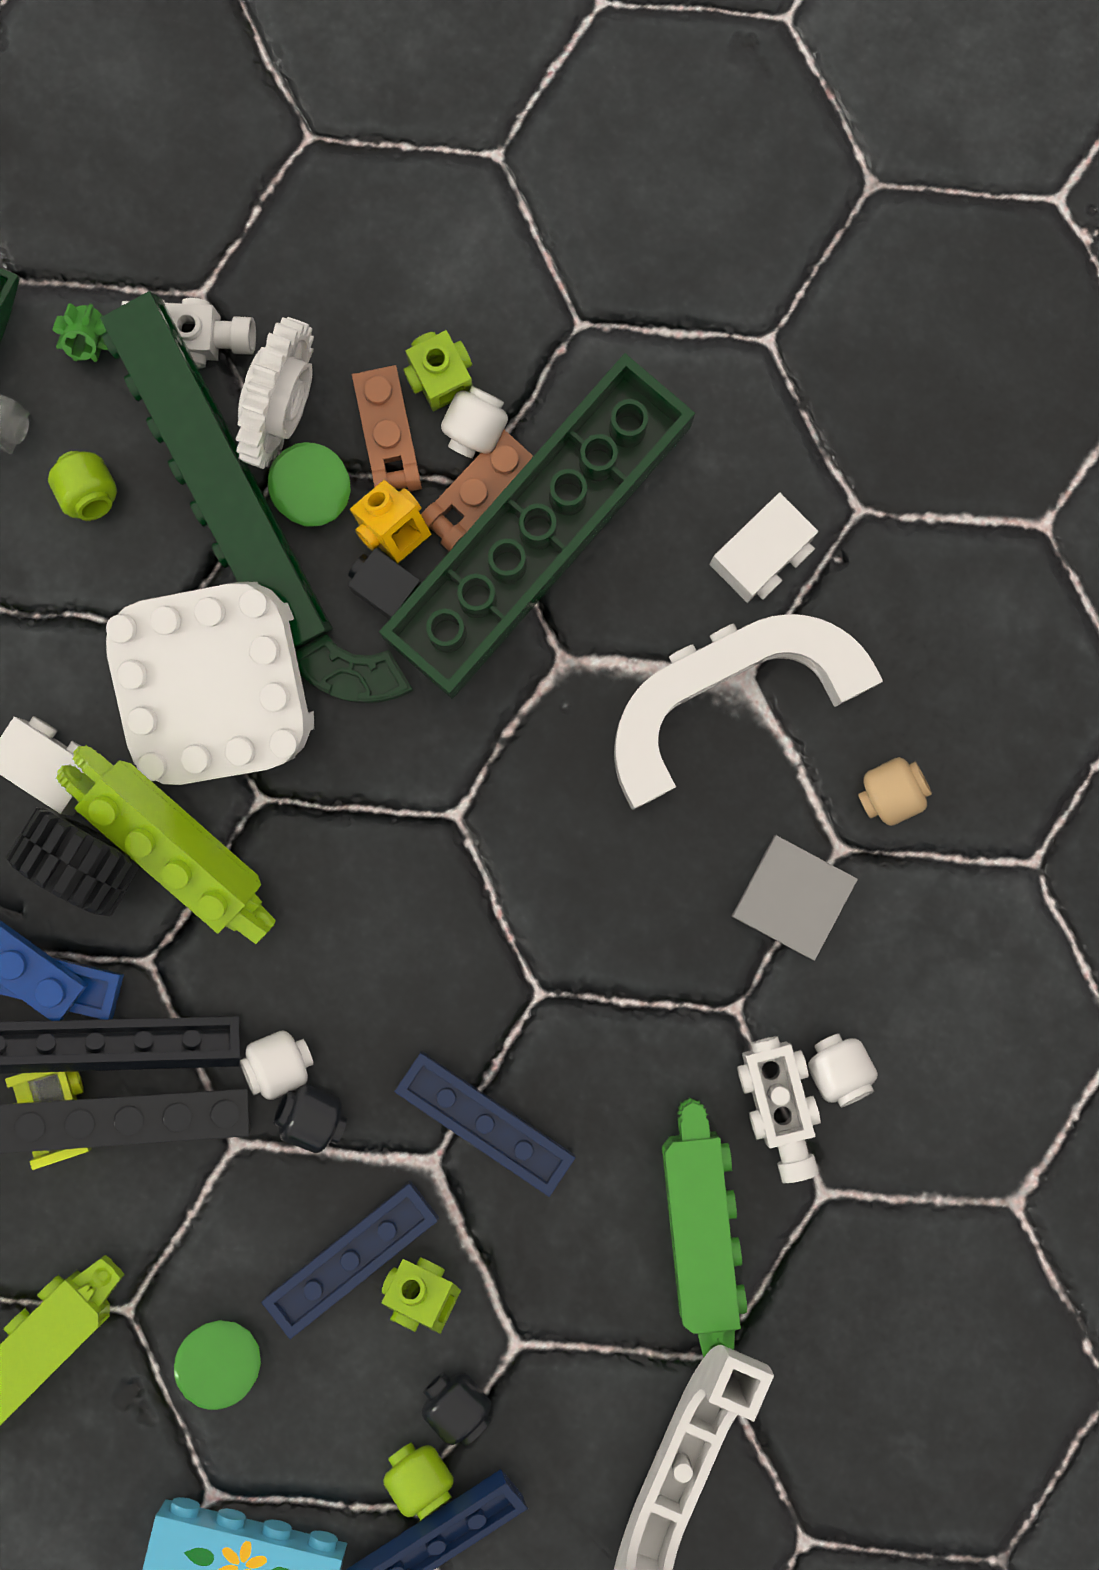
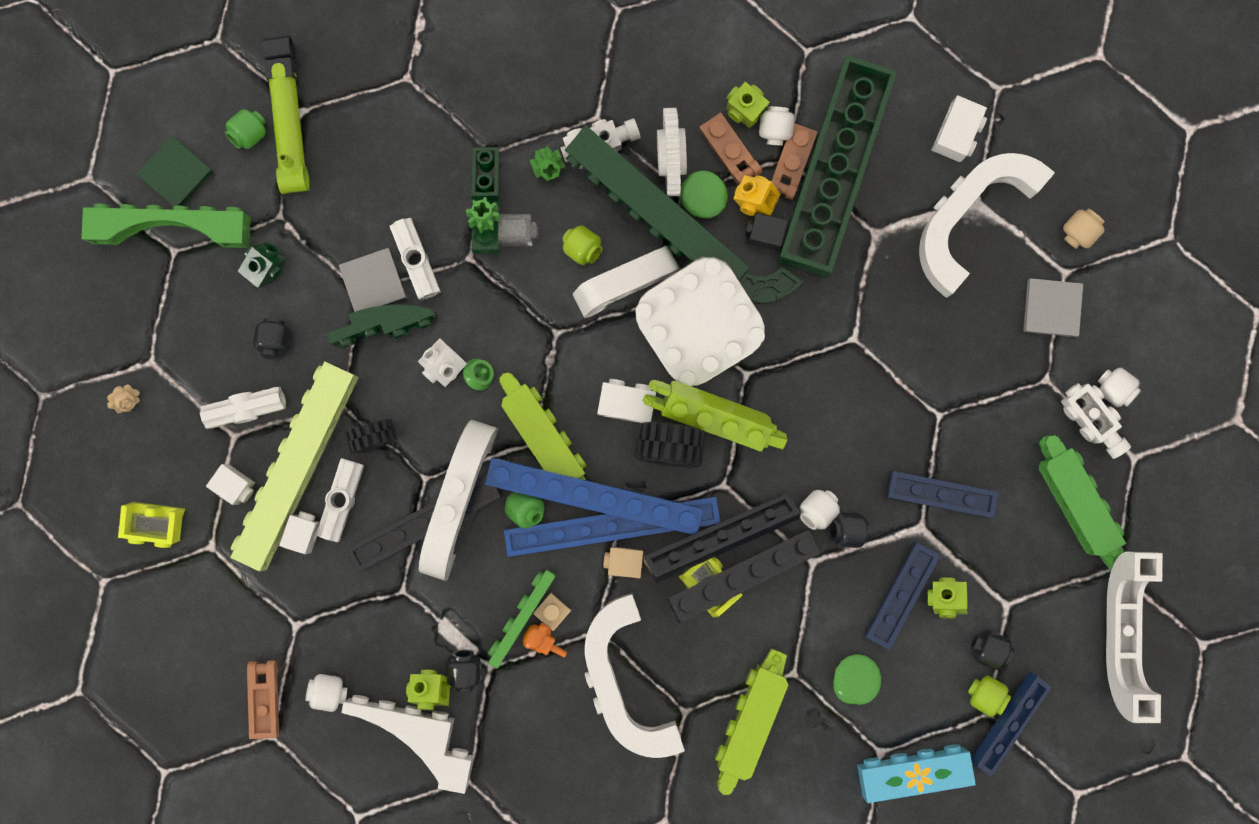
camera: 20 degrees left, 0 degrees up
none -> white beam [573,246,680,318]

